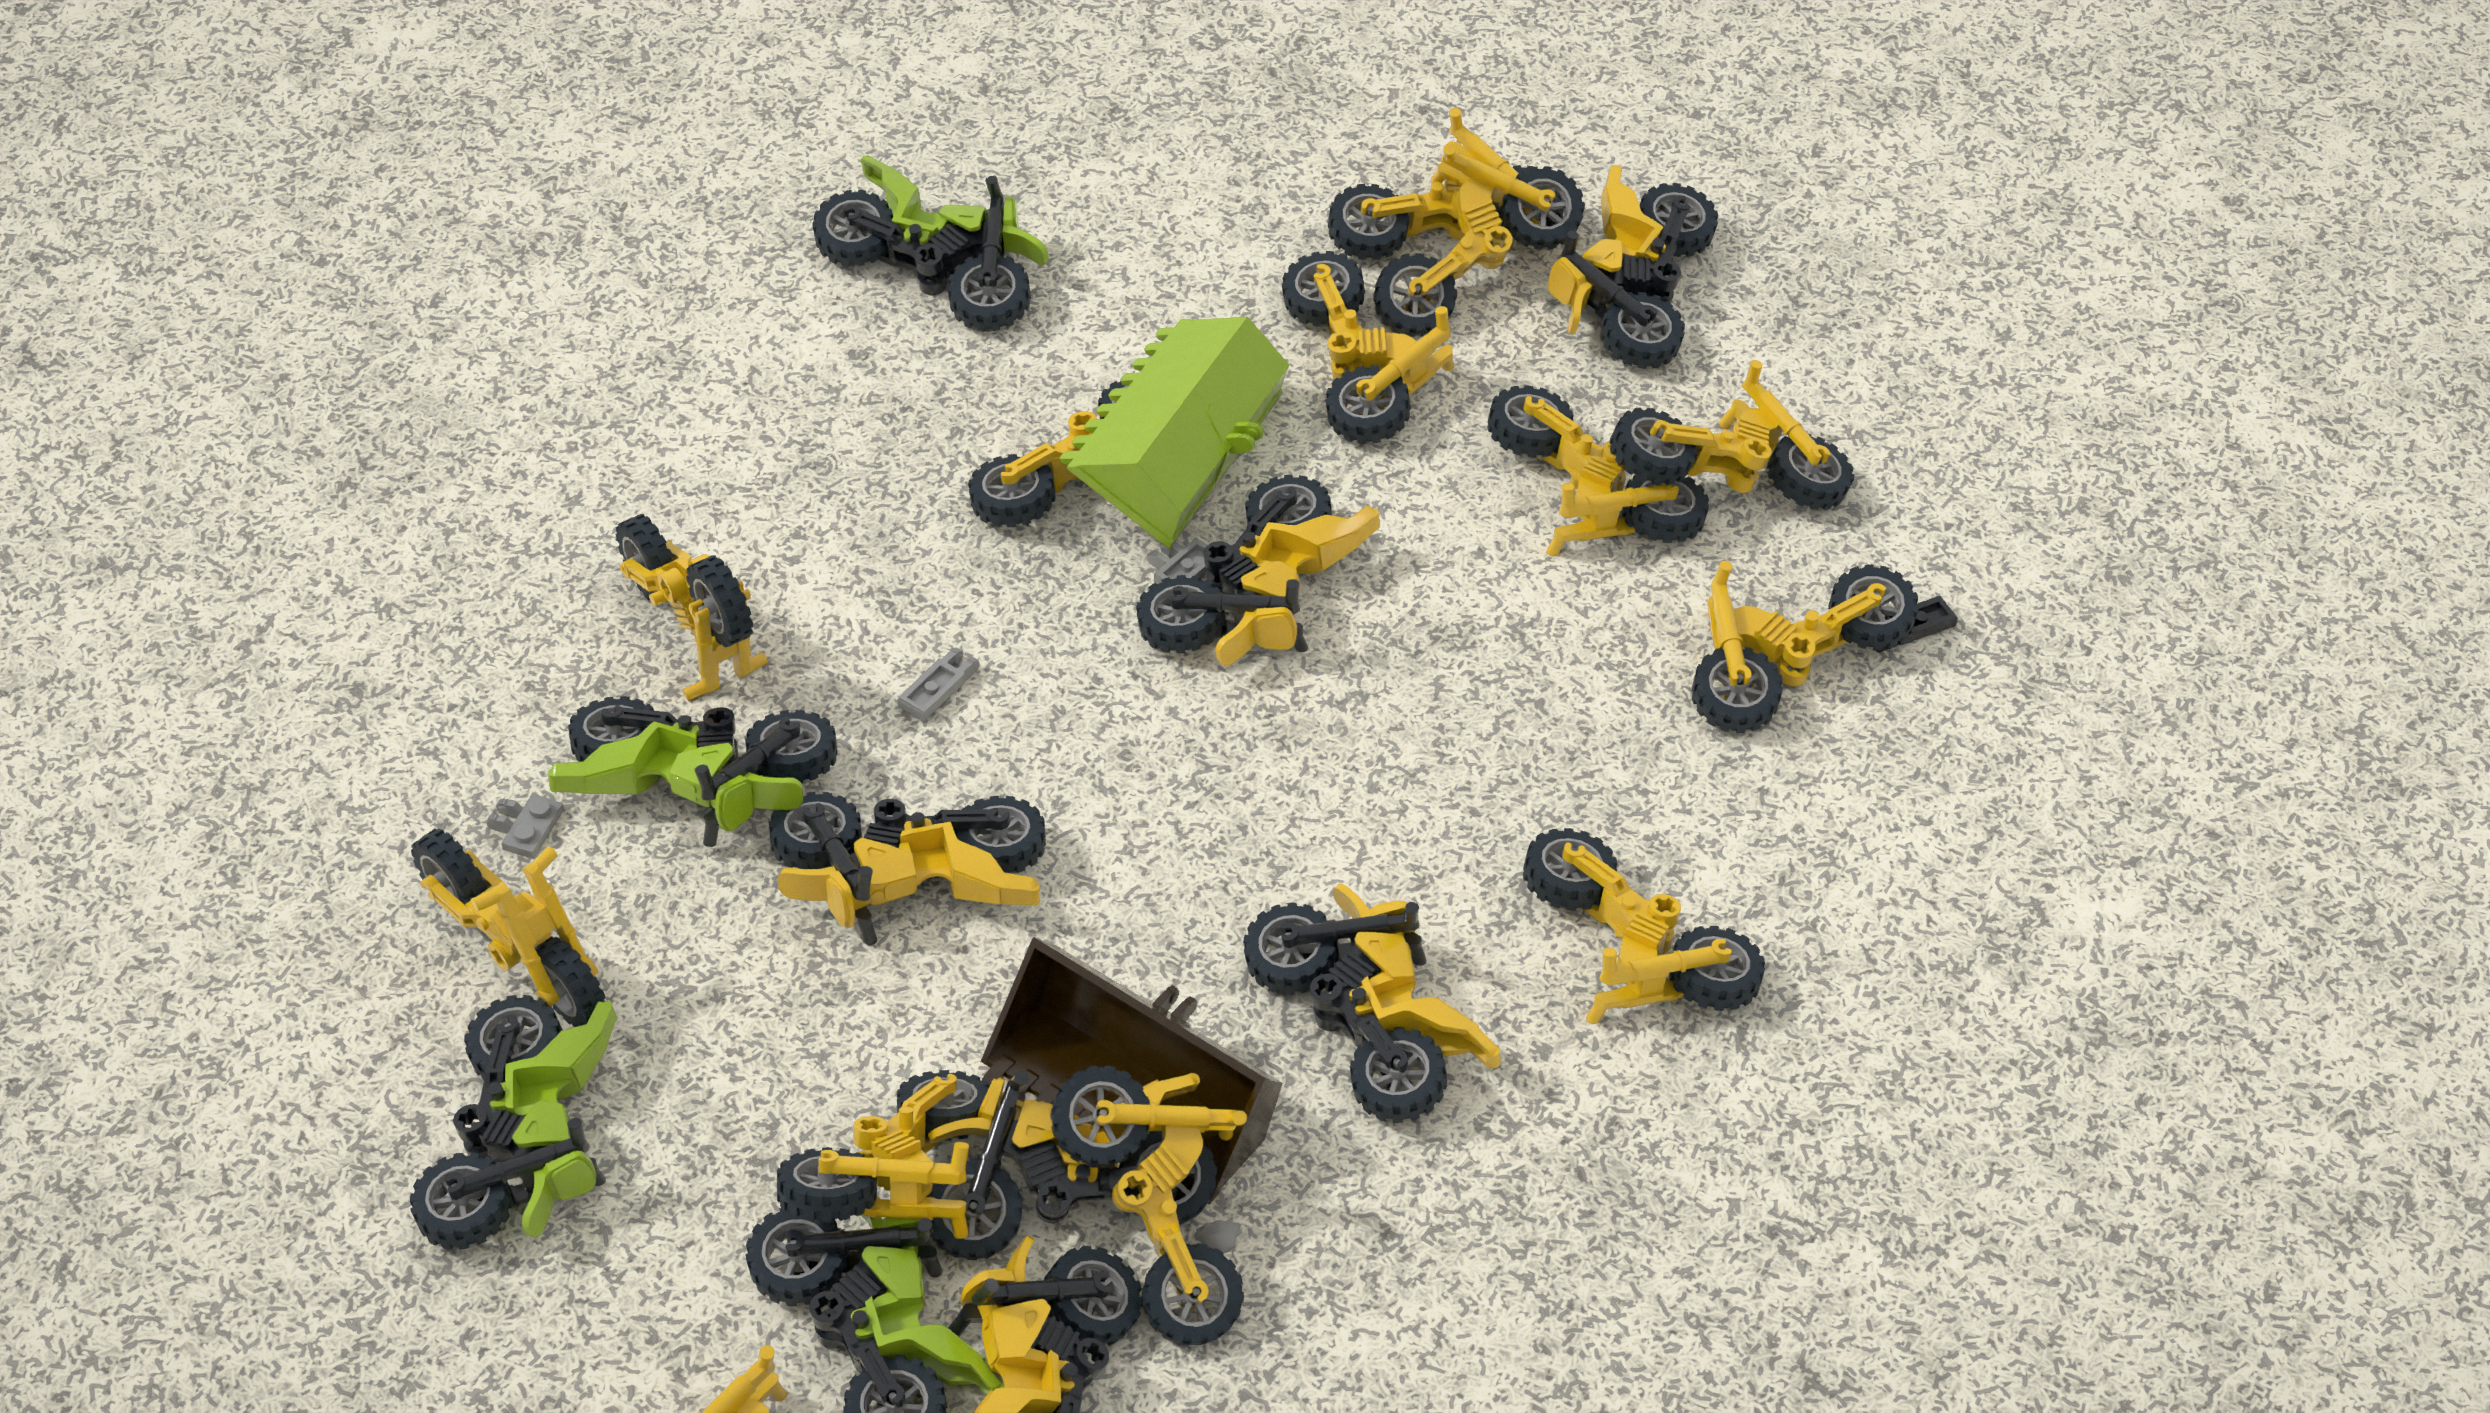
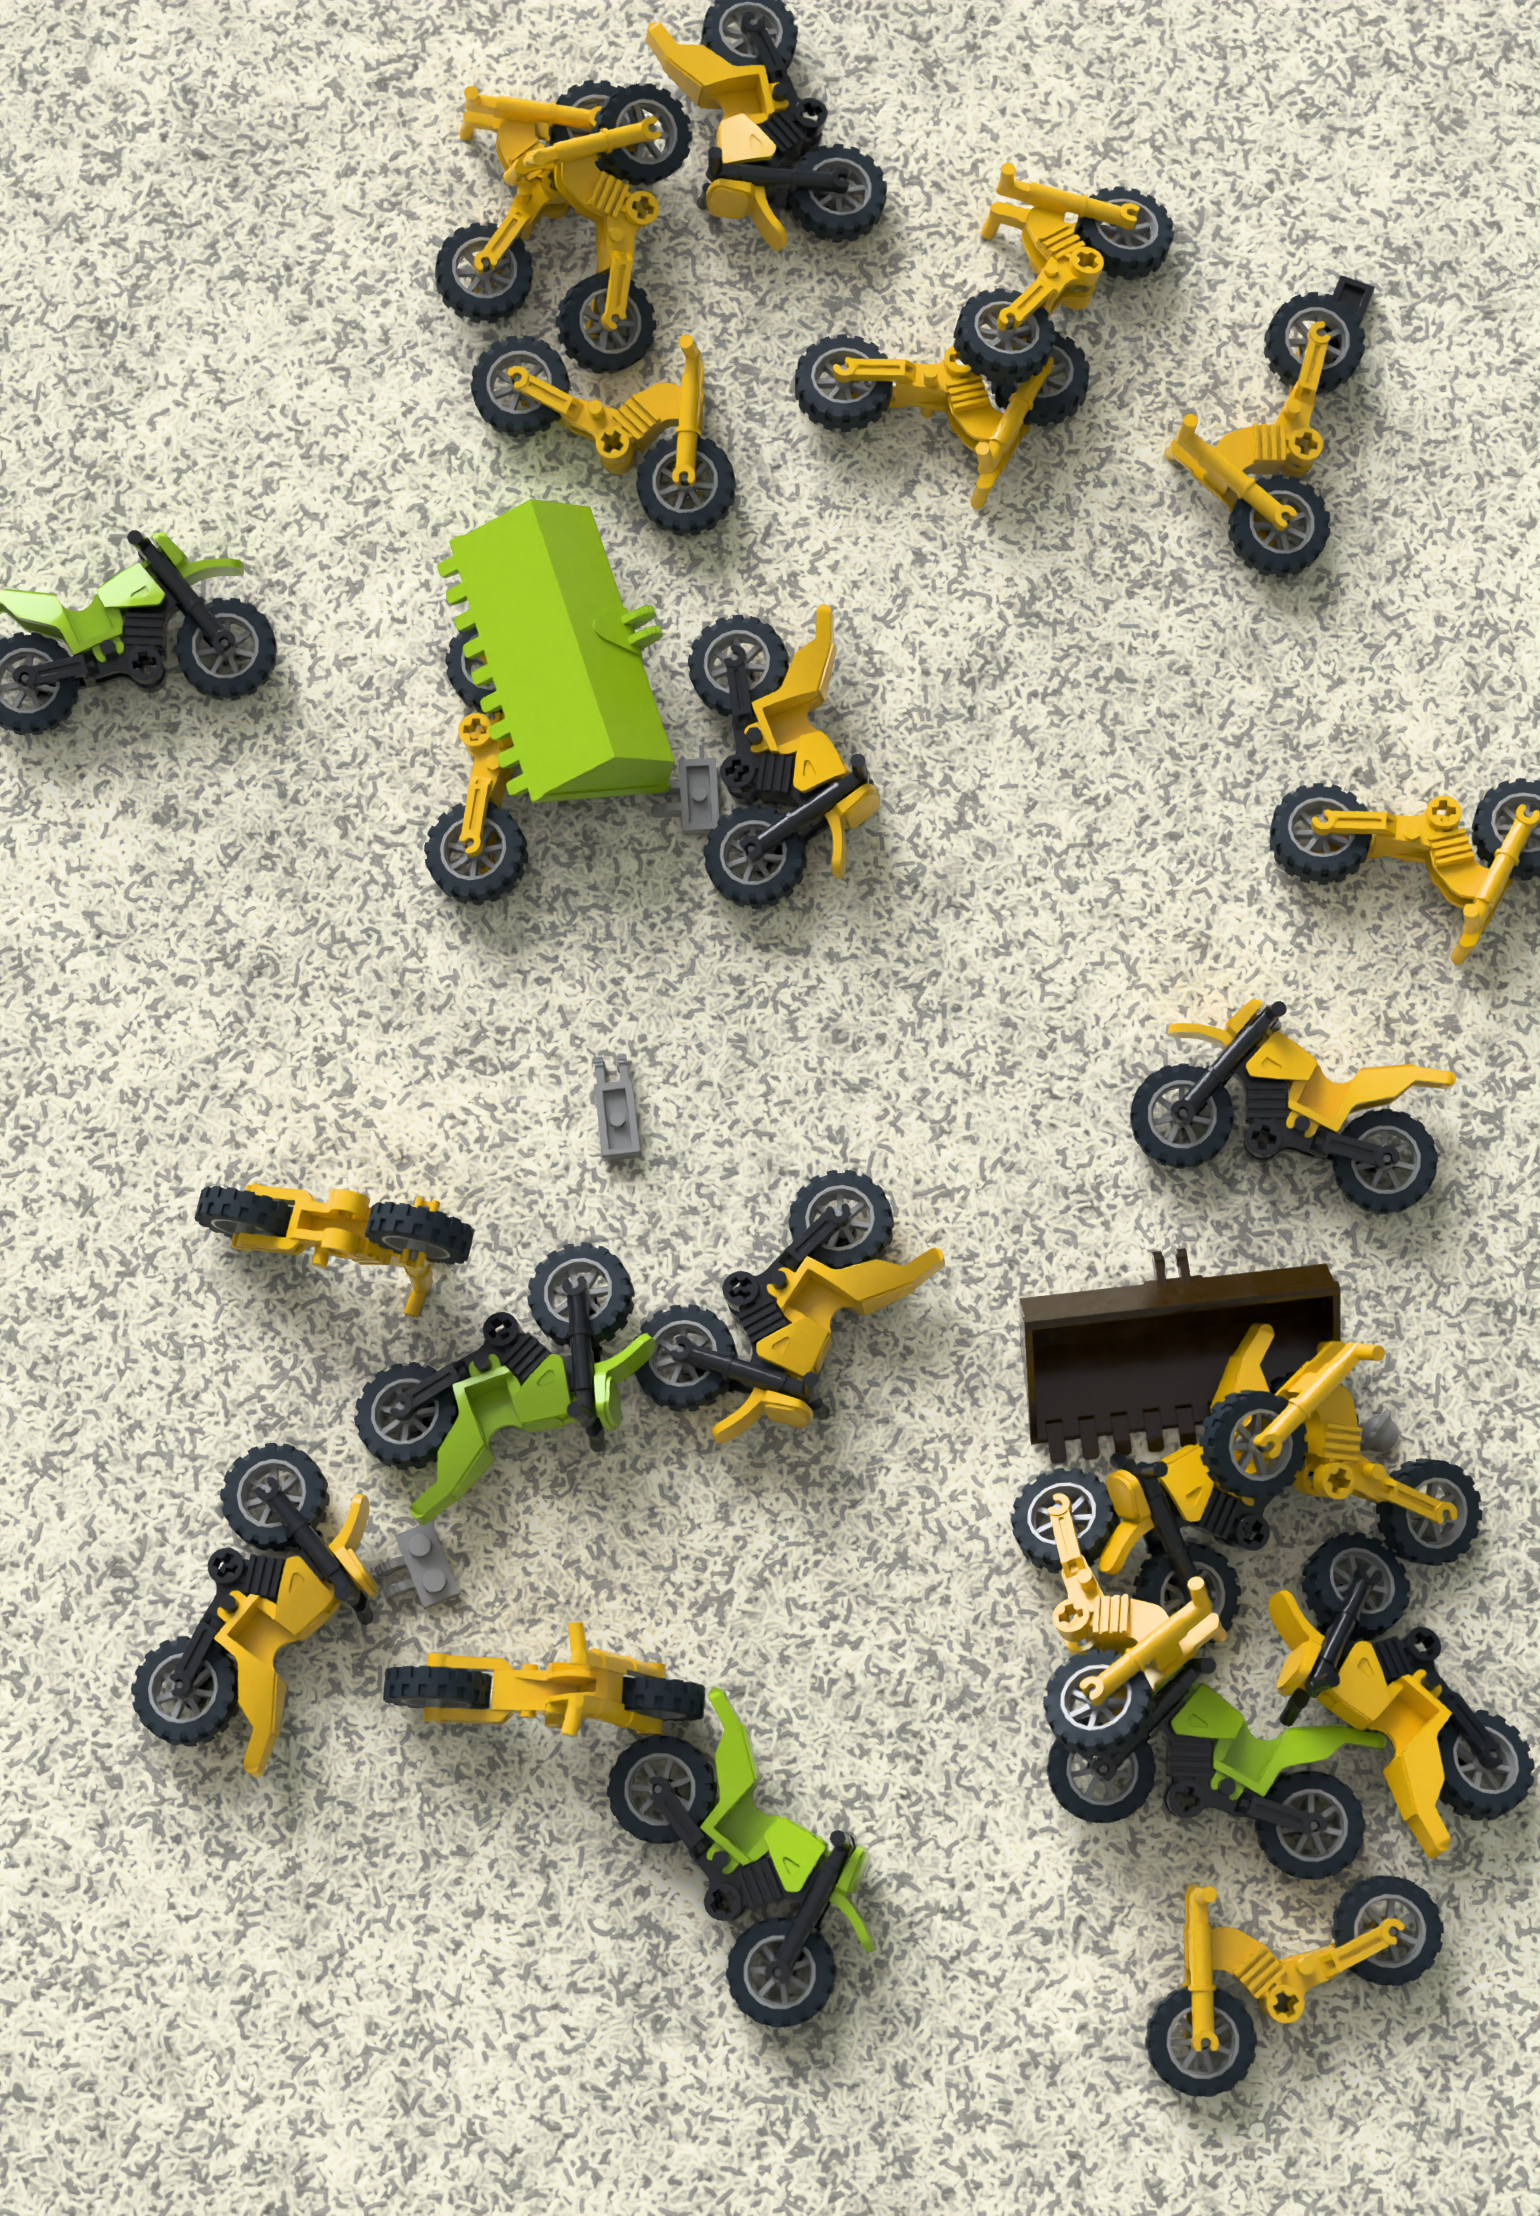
camera: 40 degrees left, 25 degrees up
none -> piece [131,1443,379,1778]

